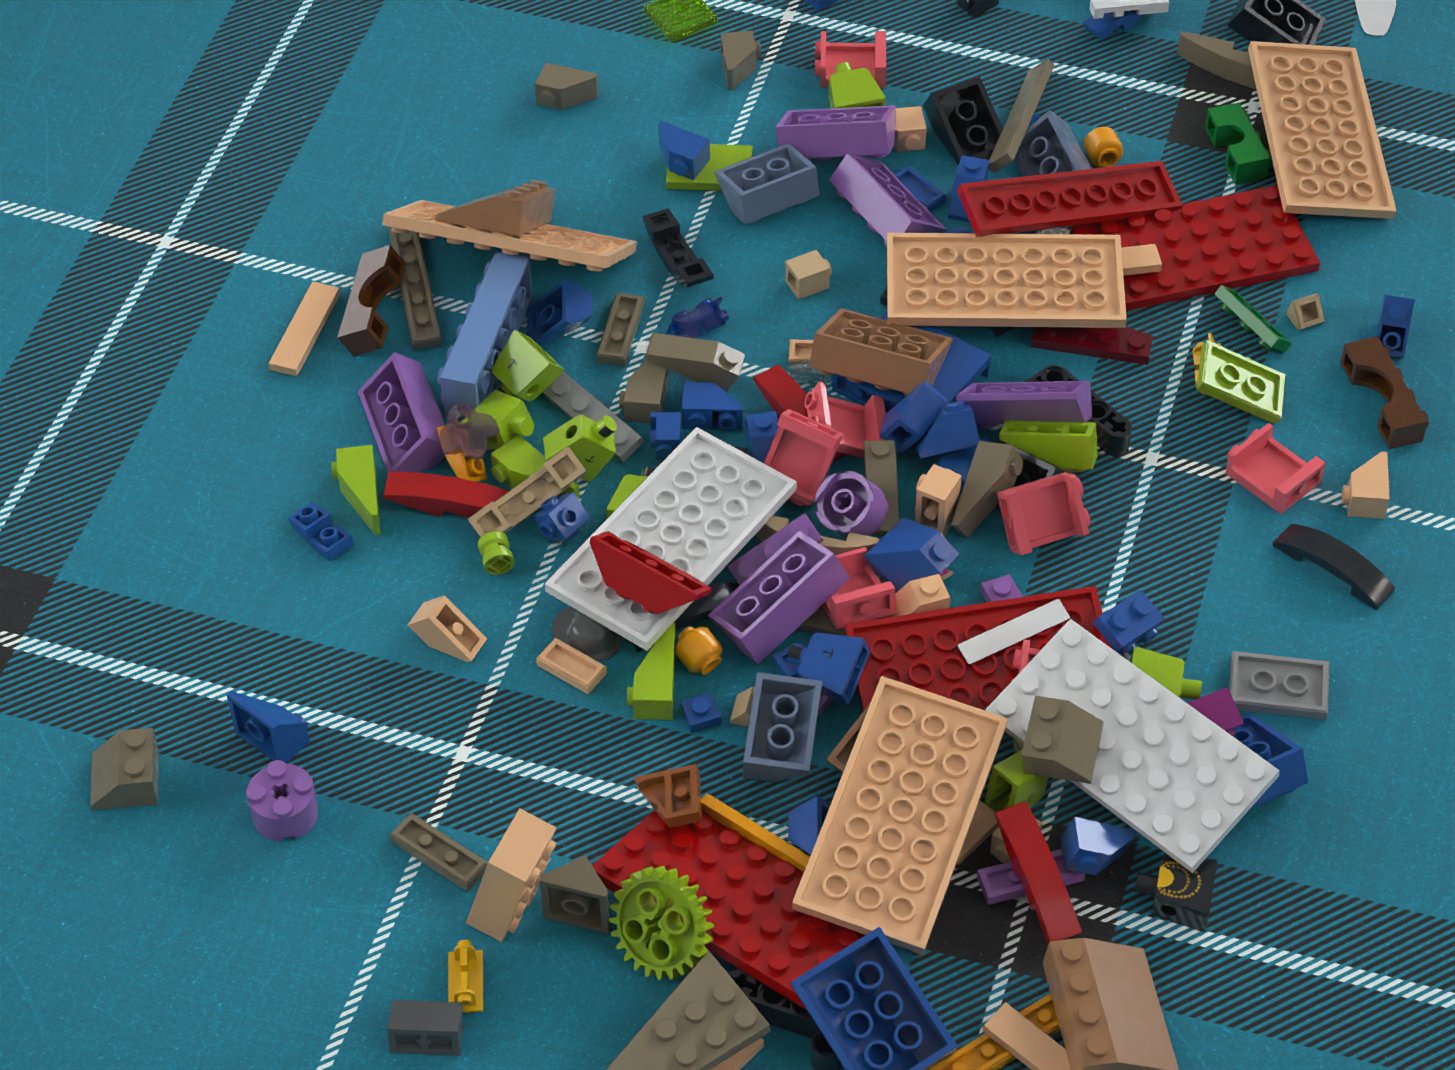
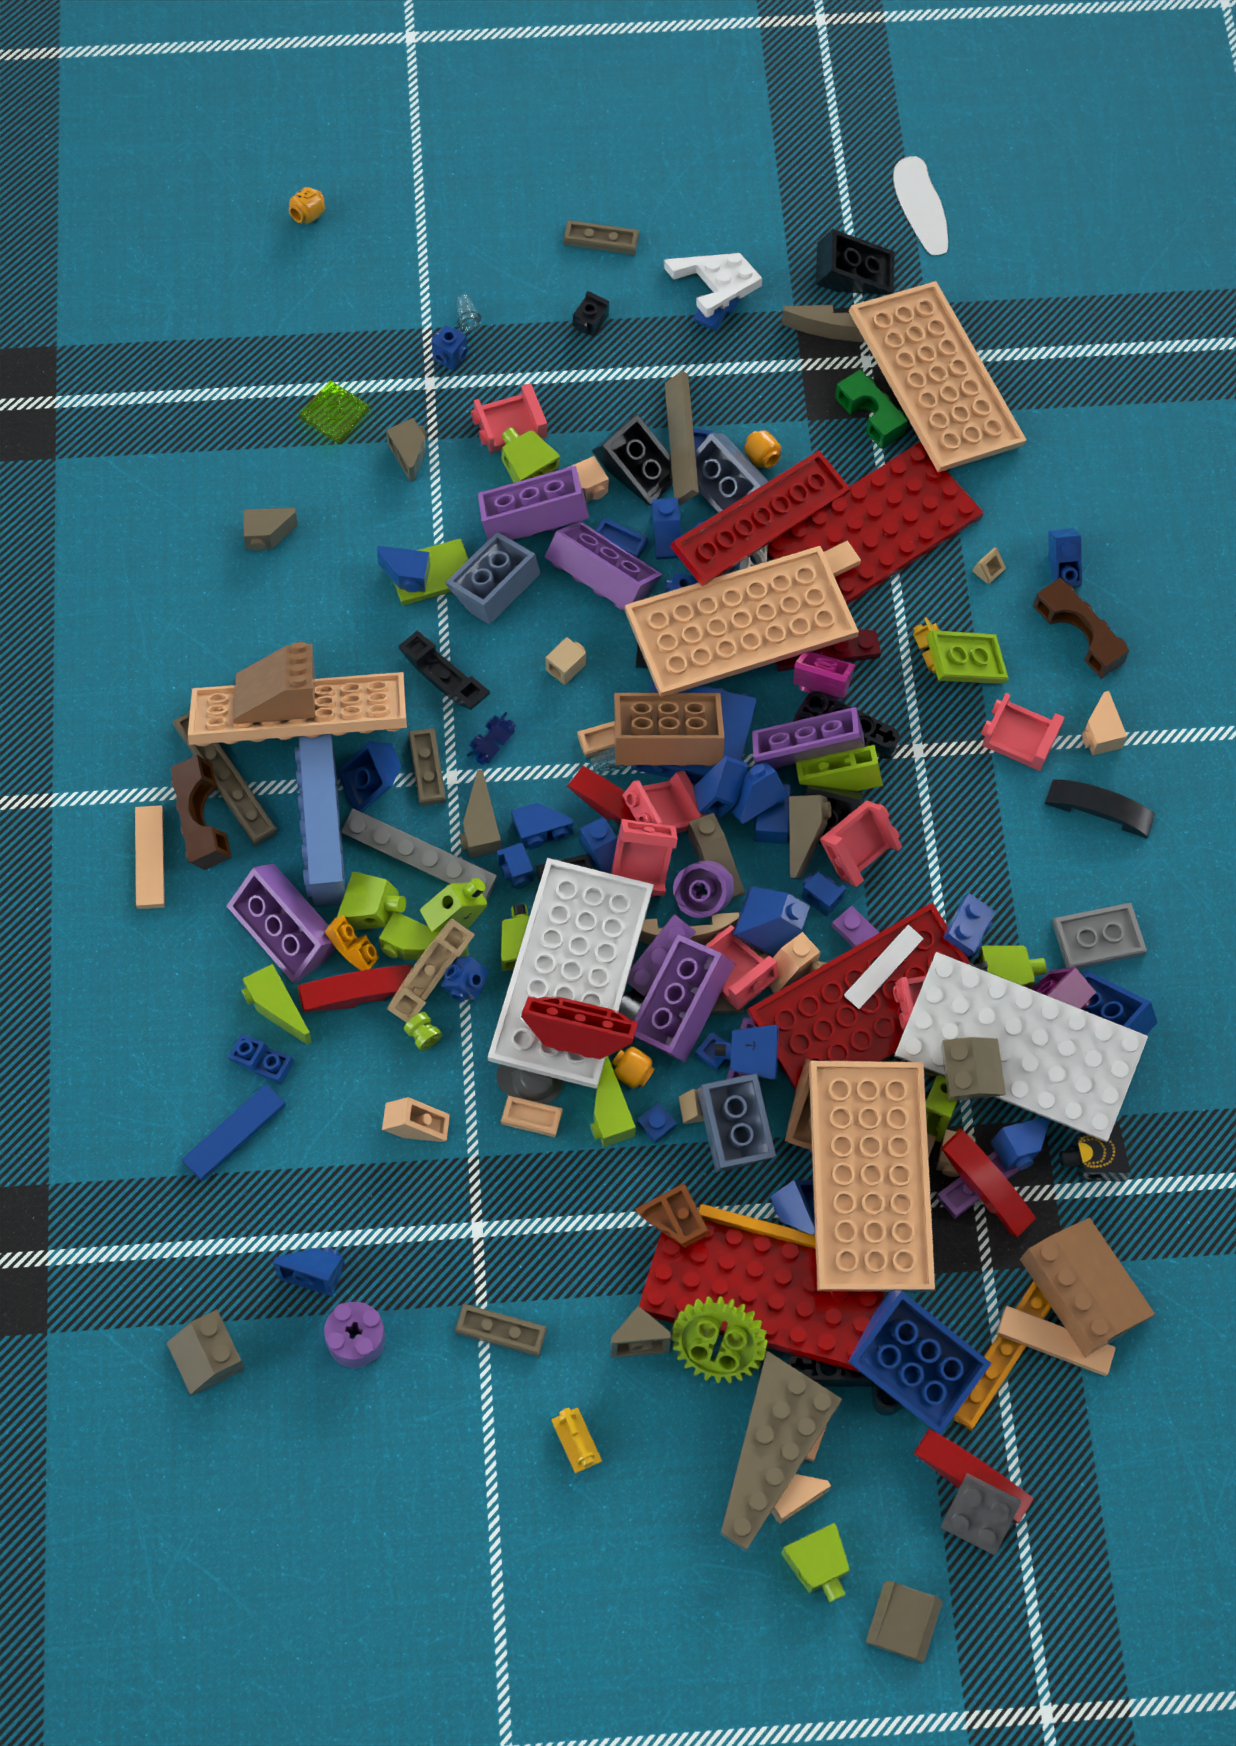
camera: 25 degrees left, 15 degrees up
dark grey hinge [387,1000,464,1056] -> none
plate [439,403,500,460] -> none
light nougat brick [466,808,557,942] -> none
lime torso [492,330,565,402] -> none
dark tan slope [645,333,745,392] -> none
light nougat brick [915,464,961,537] -> none
green plate [1215,285,1292,352] -> none
none -> blue tile [182,1084,286,1182]
none -> dark pink slope [793,651,855,700]
none -> blue brick [802,872,847,917]

